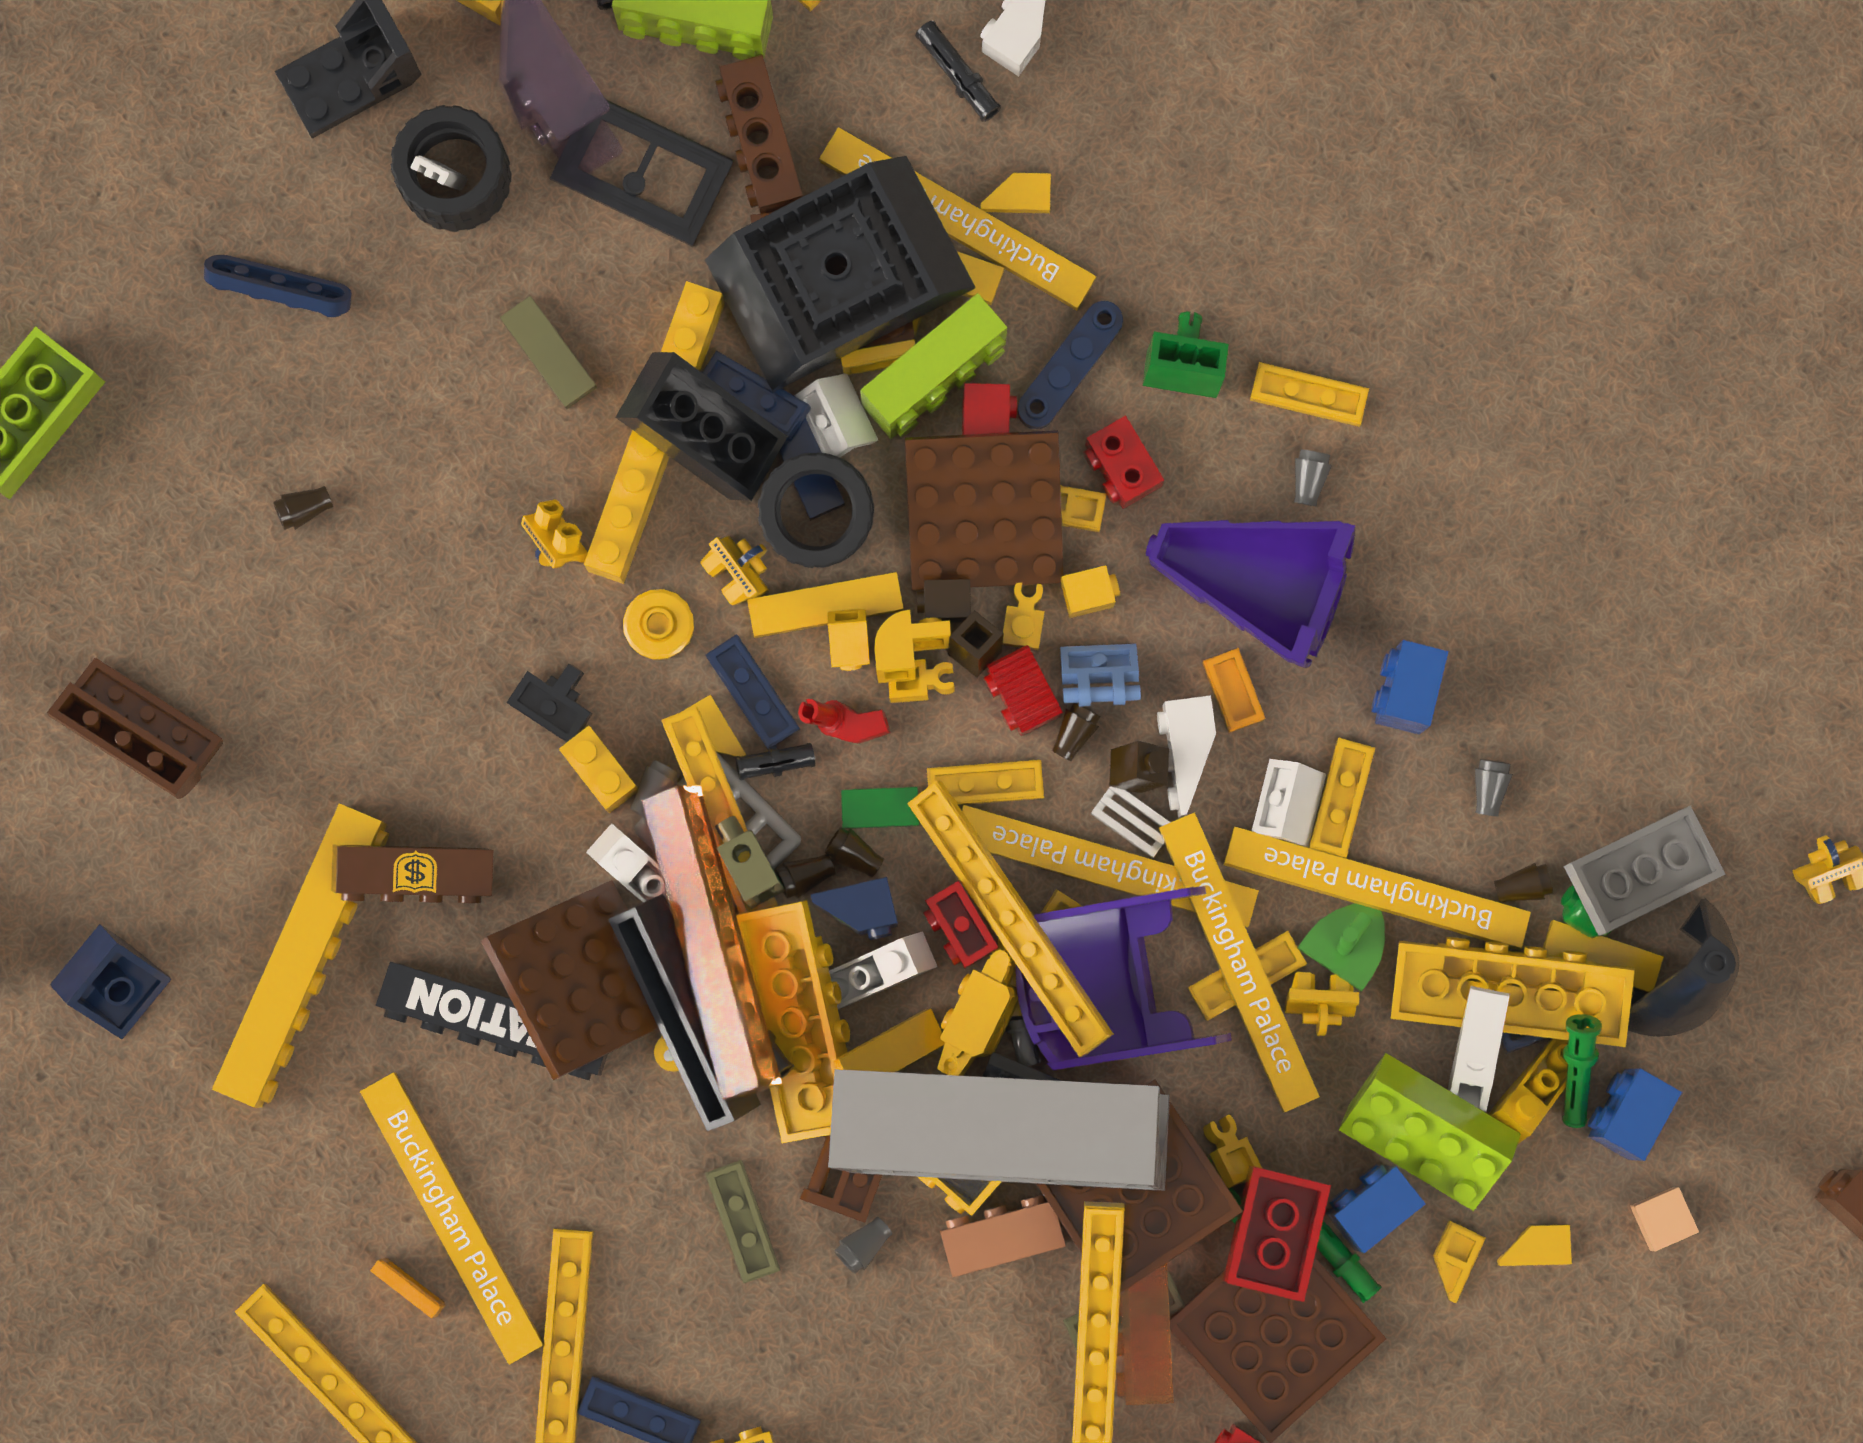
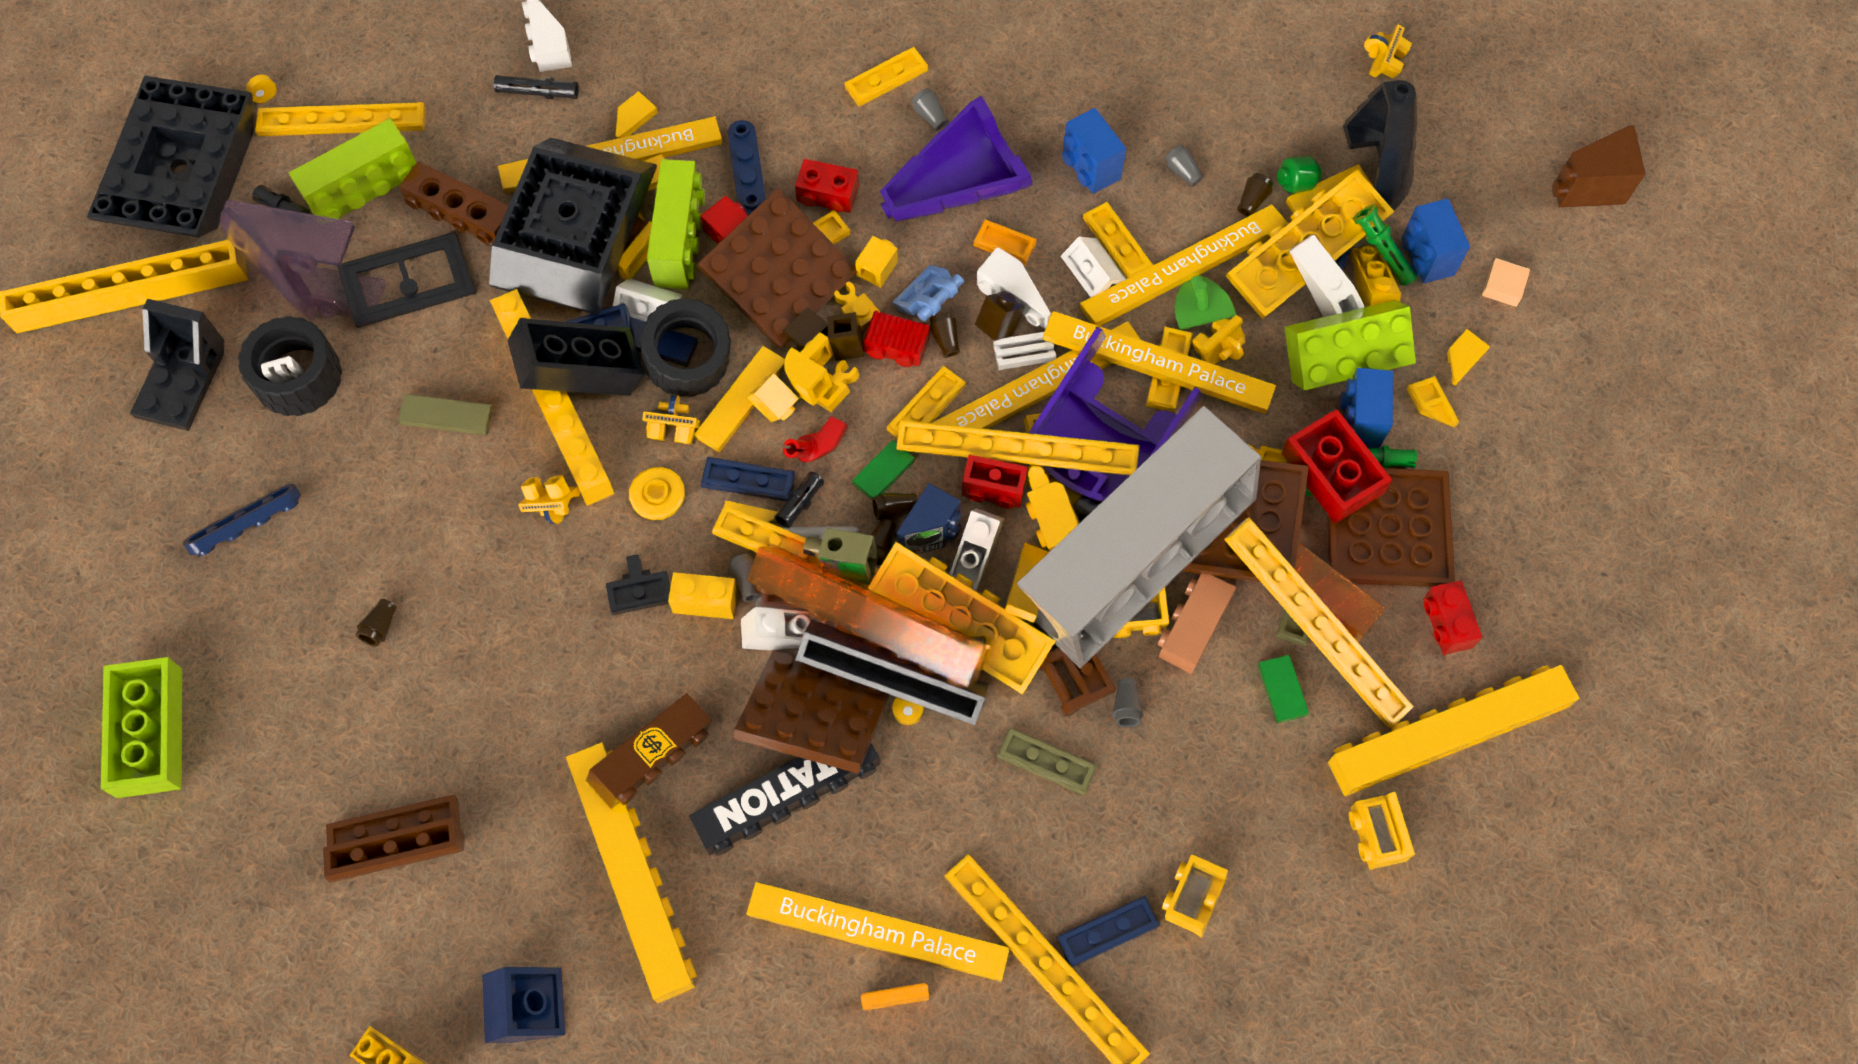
camera: 45 degrees left, 15 degrees down
green brick [1142,311,1229,398] -> none
light grey plate [1564,805,1725,936] -> none
none -> green tile [1258,655,1309,724]

